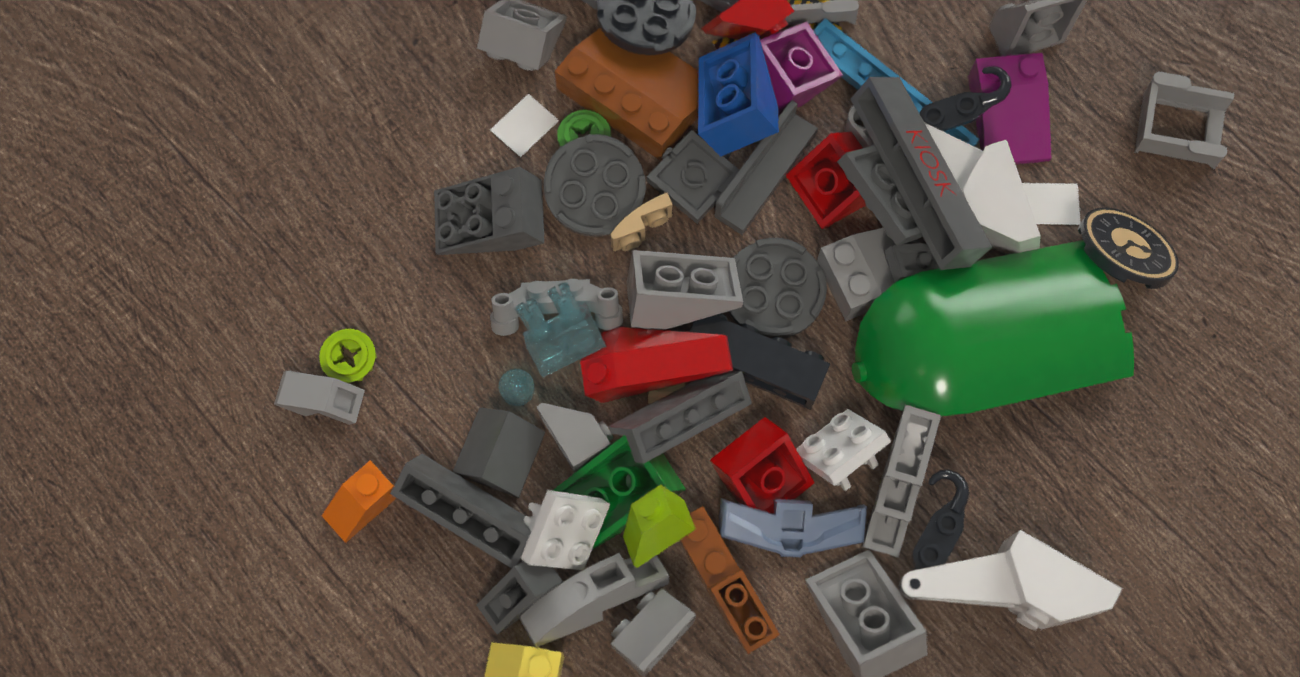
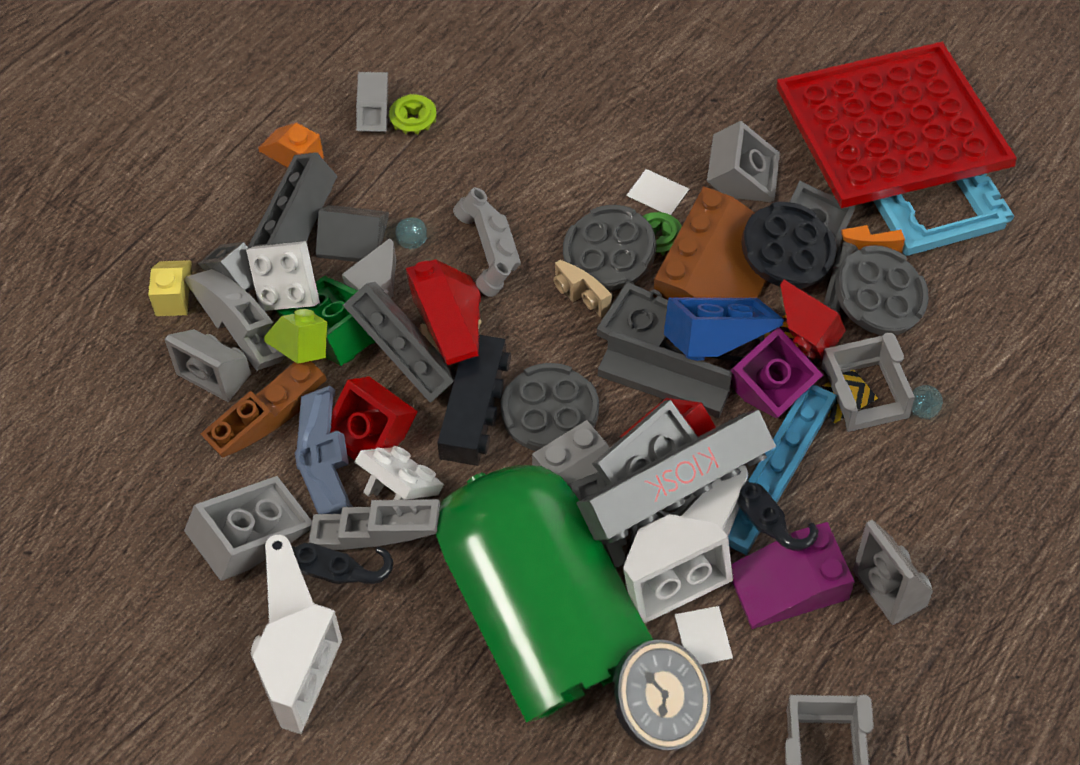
camera: 80 degrees right, 15 degrees down
dark grey slope [434,167,545,255] -> none
clear light blue brick [515,282,606,378] -> none
light grey slope [626,250,743,329] -> none

